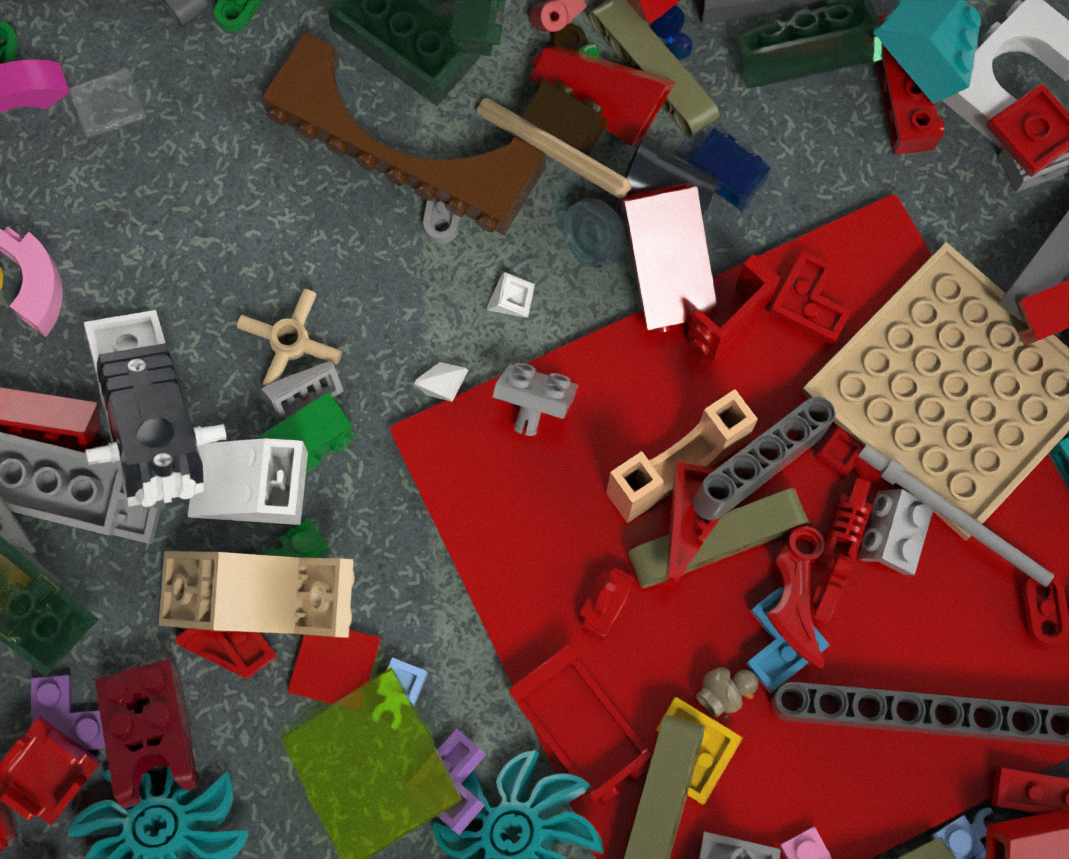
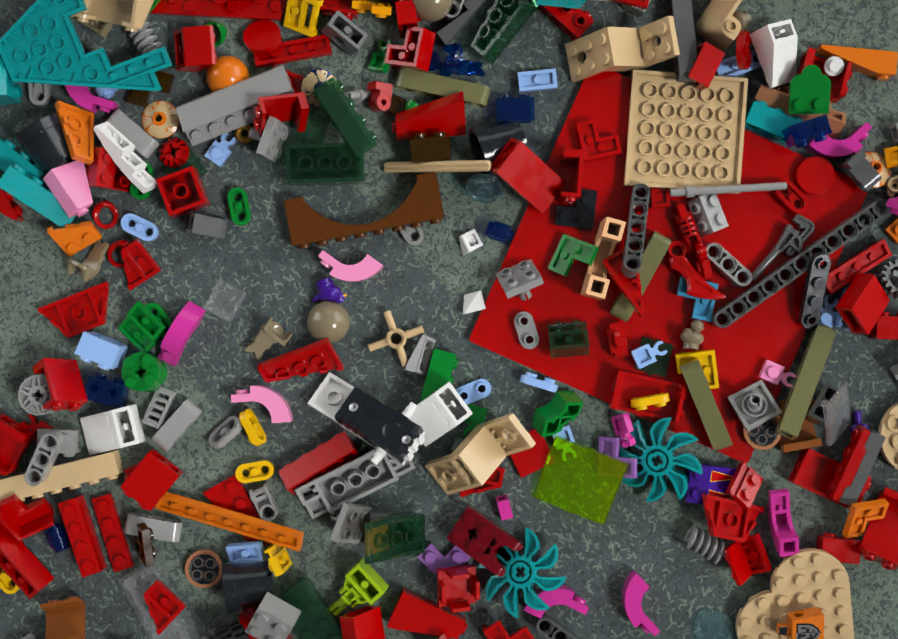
camera: 40 degrees left, 15 degrees up
none -> dark tan hair [245,317,293,360]
none -> red wing [257,337,344,383]
none -> dark tan piece [307,301,350,343]
none -> dark purple animal [312,277,347,303]
none -> bright pink arch [318,250,384,282]
none -> clear blue hair [443,42,485,76]
none -> light blue plate [456,379,491,405]
none -> clear blue brick [485,220,514,244]
none -> dark pink piece [496,494,513,521]
none -> light grey plate [514,312,539,349]
none -> light blue plate [517,68,558,93]
none -> light blue plate [520,372,558,393]
none -> green brick [532,391,584,437]
none -> green plate [548,234,599,277]
none -> brick [548,320,590,358]
none -> black plate [554,189,597,230]
none -> tan bracket [565,16,680,82]
none -> dark pink plate [611,412,636,448]
none -> light blue plate [630,341,668,369]
none -> yellow plate [630,393,670,411]
none -> clear green piece [634,337,673,377]
none -> light grey beam [705,243,752,287]
none -> dark grey piece [751,214,815,281]
none -> black plate [798,252,831,329]

